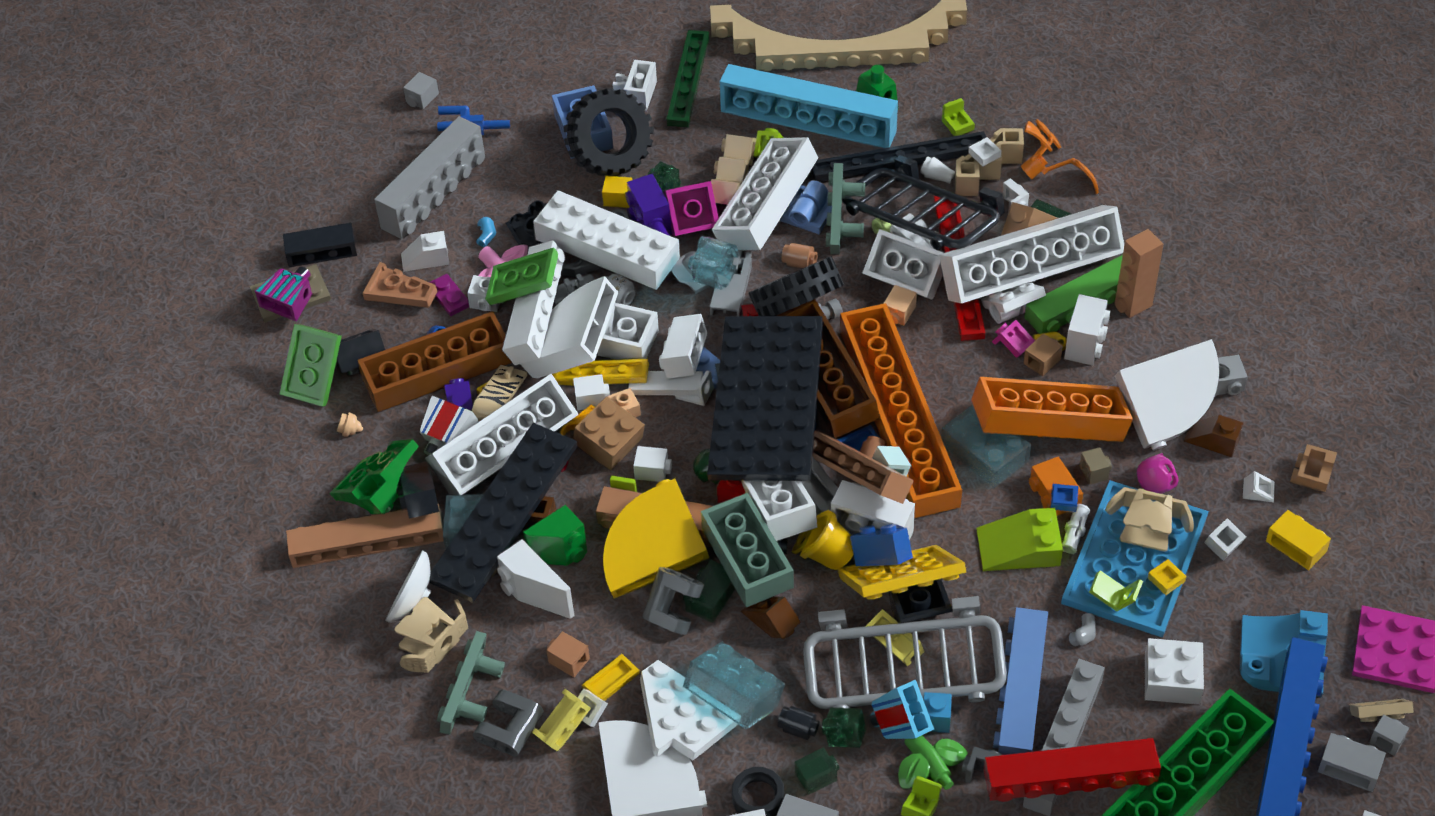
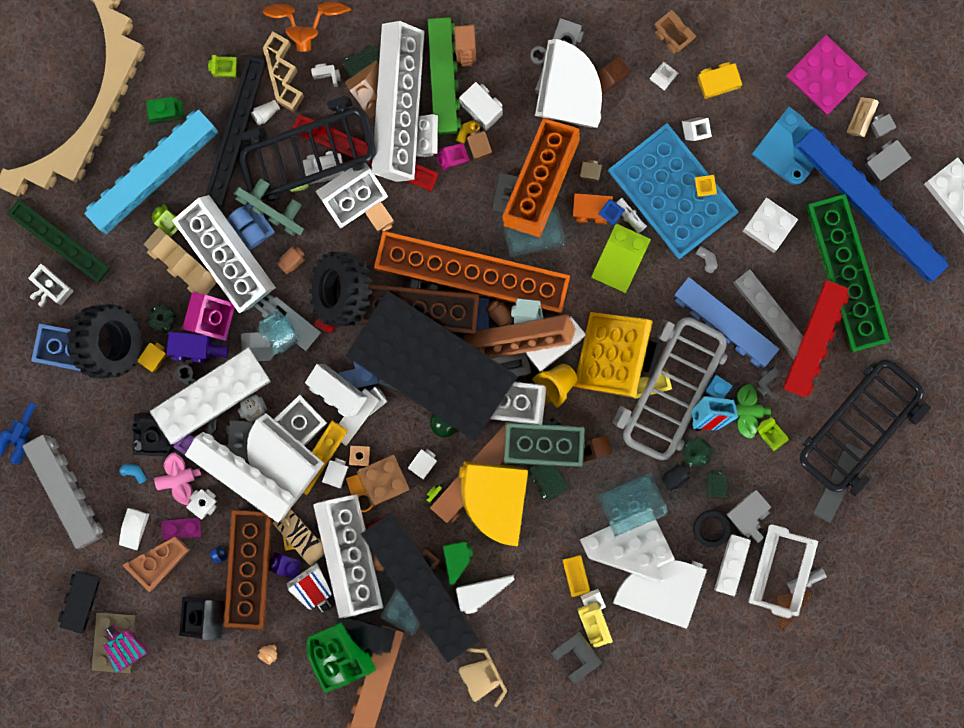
camera: 55 degrees left, 35 degrees up
bright green plate [280,324,342,407] -> none
white dish [385,550,431,623] -> none
sand green plate [437,631,505,735] -> none
bright green plate [485,247,559,306] -> none
nougat brick [546,631,590,677] -> none
dark grey connector [642,567,704,635] -> none
blue brick [850,524,913,566] -> none
white plate [969,138,1001,166] -> none
lime bracket [1089,571,1143,612] -> none
tan piece [1105,487,1194,552] -> none
dark pink helmet [1137,453,1179,494] -> none

